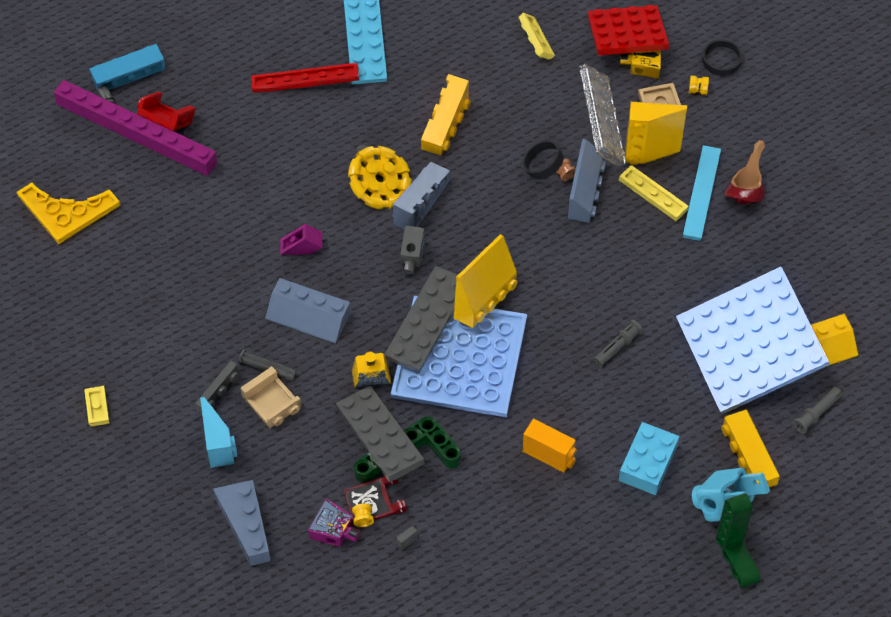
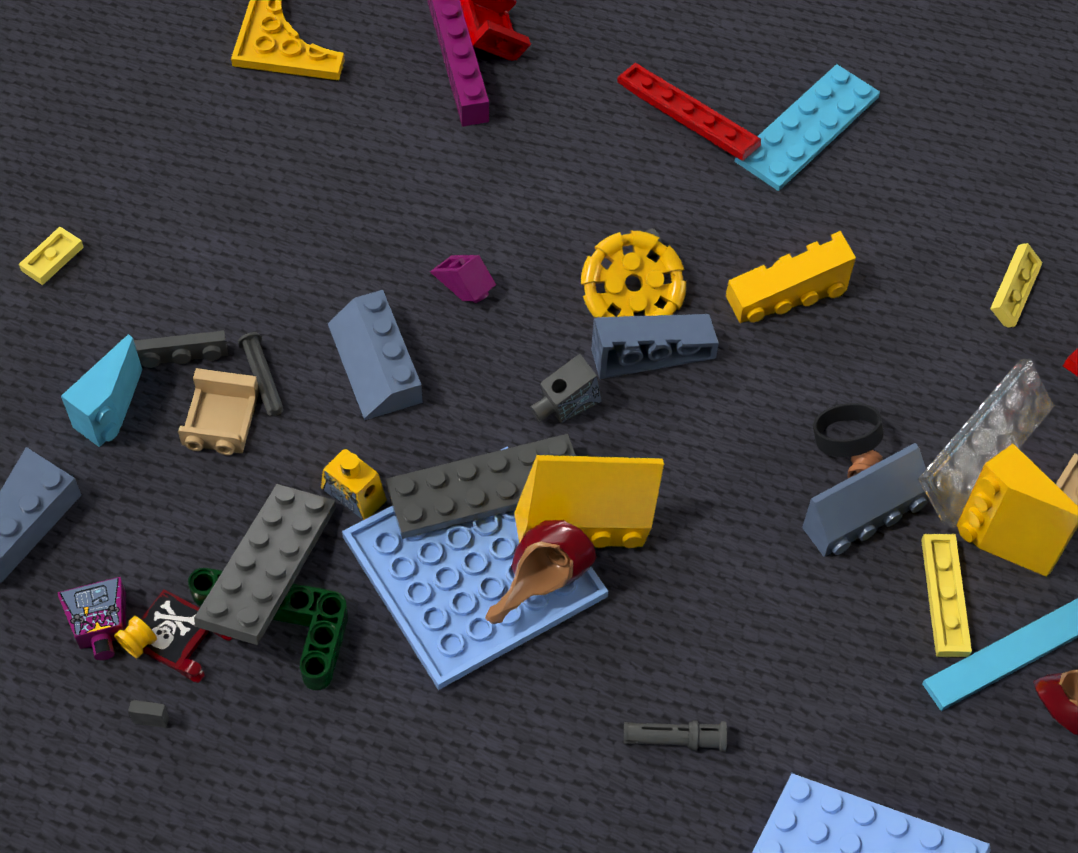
camera: 45 degrees right, 0 degrees up
light orange brick [522,418,577,473] -> none
none -> hat [485,520,597,624]

